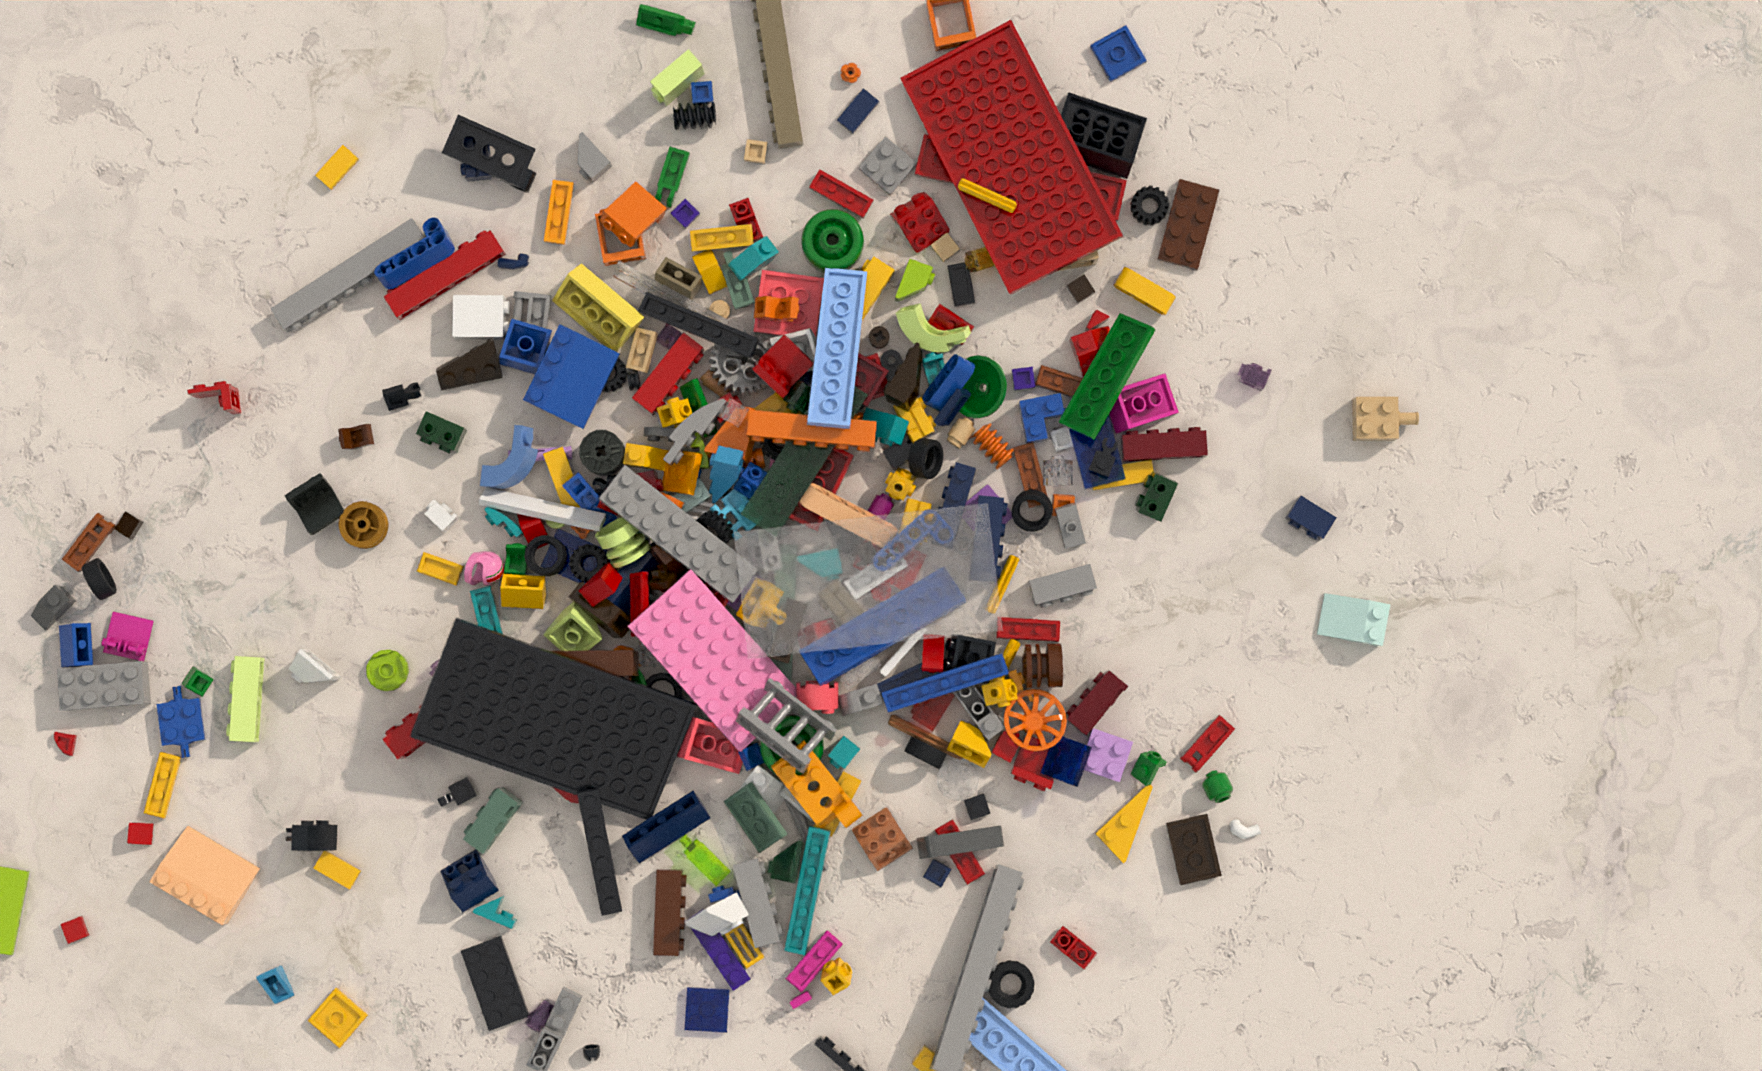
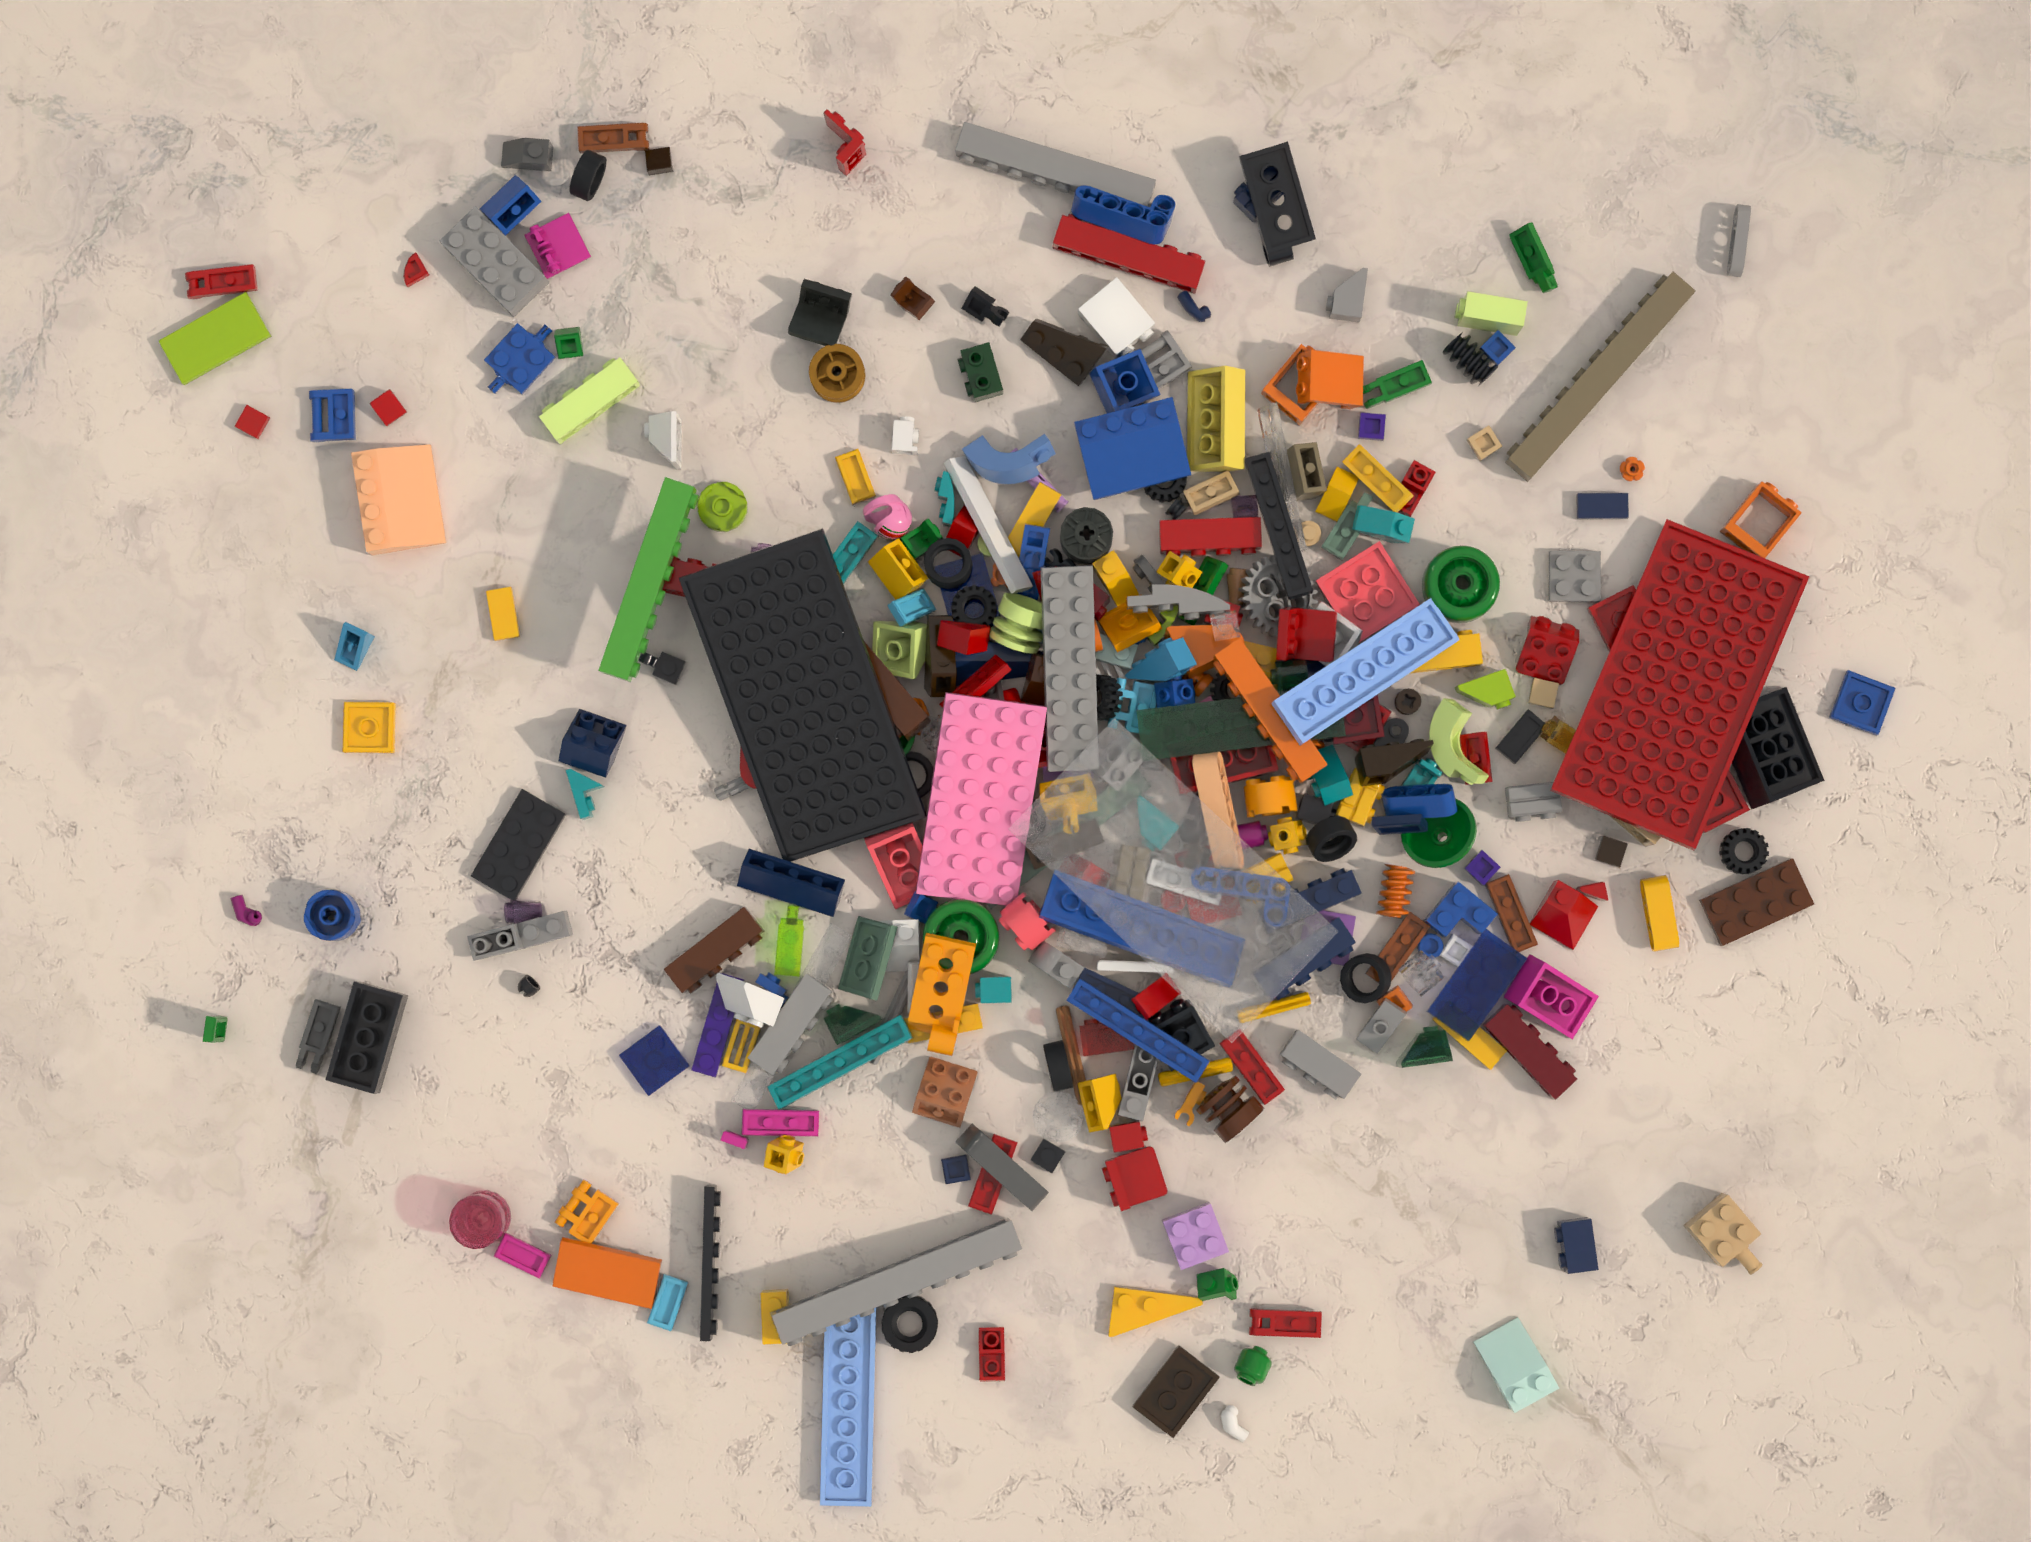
camera: 55 degrees right, 0 degrees up
yellow tile [143,752,181,818] -> none
black brick [286,820,337,851] -> none
yellow tile [315,145,359,190] -> none
sand green wedge [463,787,523,854] -> none
light orange plate [544,180,574,245] -> none
black plate [577,788,622,916] -> none
dark brown tile [648,564,678,590] -> none
light grey fence [736,678,837,774] -> none
orange brick [754,296,799,322] -> none
red plate [809,169,874,219] -> none
tan brick [946,417,976,449] -> none
yellow axle [958,178,1017,213] -> none
yellow brick [981,676,1018,708] -> none
orange wheel [1004,689,1067,751] -> none
clear blue plate [1041,736,1092,787] -> none
green plate [1059,313,1156,440] -> none
dark red wedge [1066,670,1129,735] -> none
black plate [1089,438,1118,478] -> none
dark green brick [1135,471,1178,522] -> none
clear purple brick [1237,363,1272,391] -> none
none -> blue plate [309,389,356,442]
none -> bright green brick [598,477,699,683]
none -> light grey axle [714,776,750,801]
none -> medium azure tile [887,588,936,627]
none -> light orange brick [1243,775,1298,818]
none -> clear green slope [1396,1025,1453,1068]
none -> blue tile [1417,933,1443,959]
none -> light grey brick [1505,782,1562,822]

